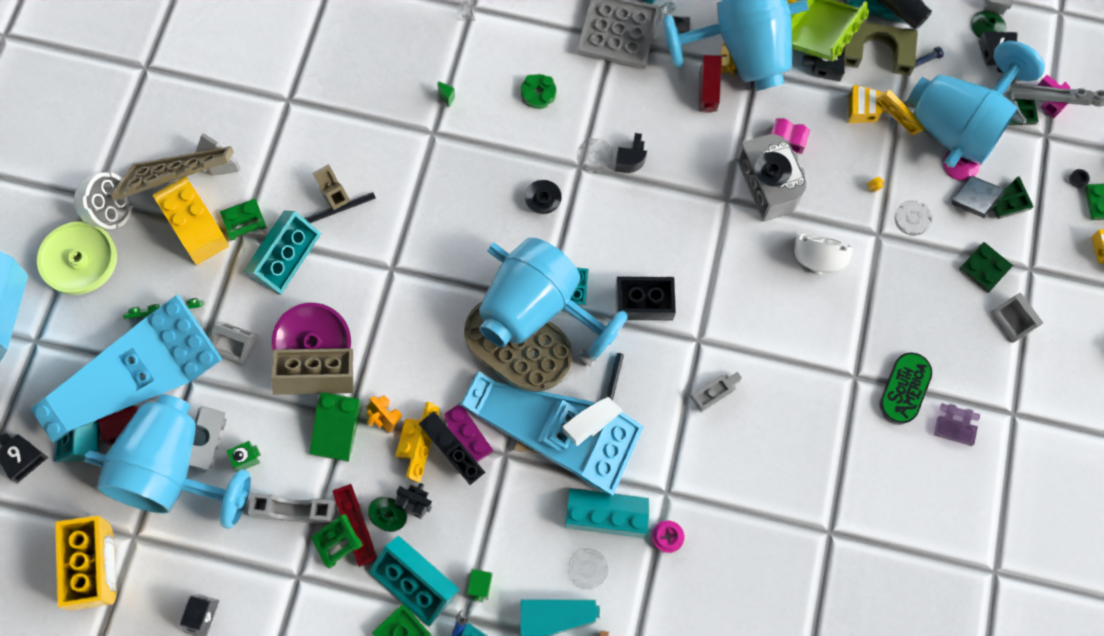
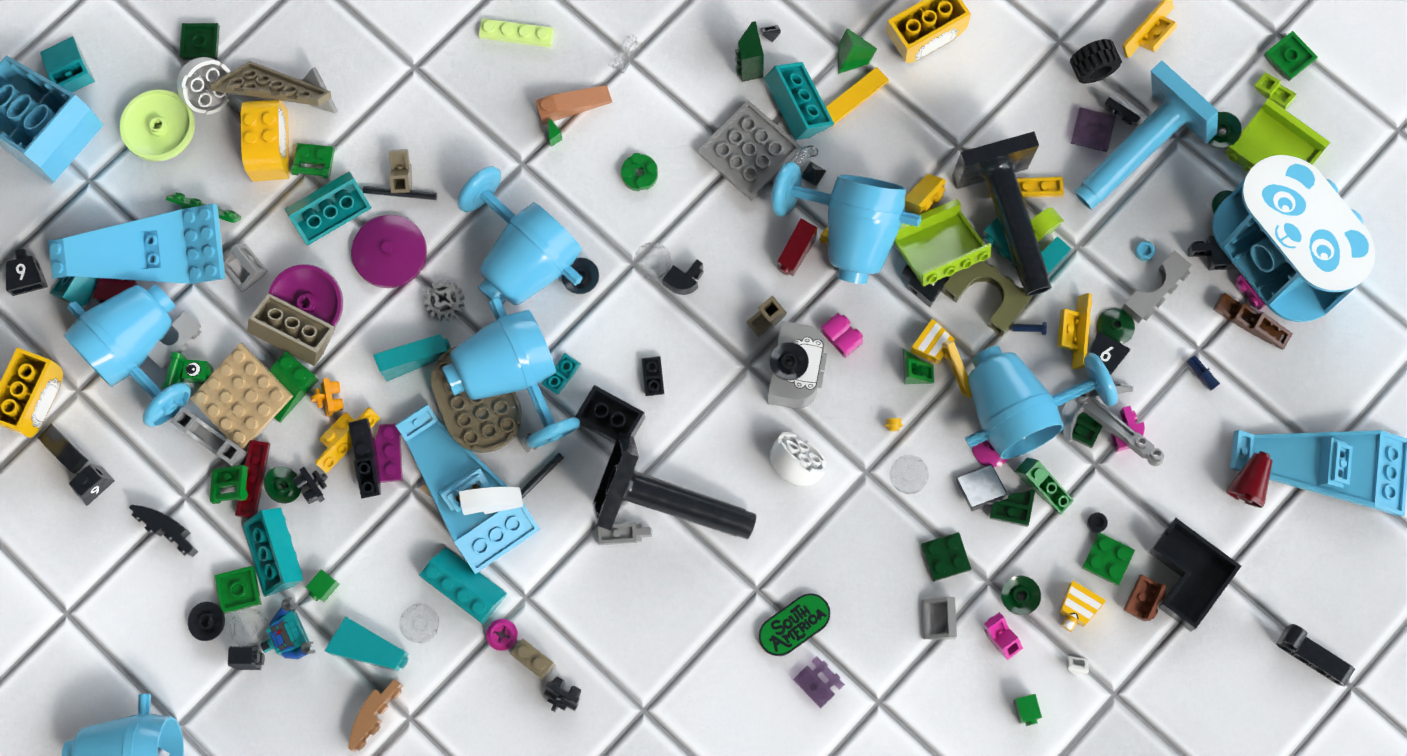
camera: 40 degrees right, 5 degrees up
none -> black slope [37,424,89,474]
none -> black slope [129,505,199,557]
none -> green plate [161,352,187,390]
none -> dark green plate [179,23,220,60]
none -> tan plate [190,343,293,450]
none -> magenta dish [351,215,427,288]
none -> teal slope [373,334,451,382]
none -> light grey gear [423,280,465,321]
none -> medium azure piece [457,166,583,305]
none -> yellowish green plate [479,19,554,48]
none -> dark tan brick [510,638,556,681]
none -> nougat slope [535,85,613,125]
none -> black hips [544,676,581,712]
none -> black piece [592,432,756,539]
none -> black slope [641,356,665,396]
none -> dark tan brick [746,296,787,337]
none -> green slope [903,348,934,384]
none -> dark pink brick [984,612,1023,660]
none -> dark green dish [1001,576,1041,615]
none -> green slope [1015,457,1074,514]
none -> yellow bracket [1057,293,1092,370]
none -> dark blue axle [1187,355,1220,391]

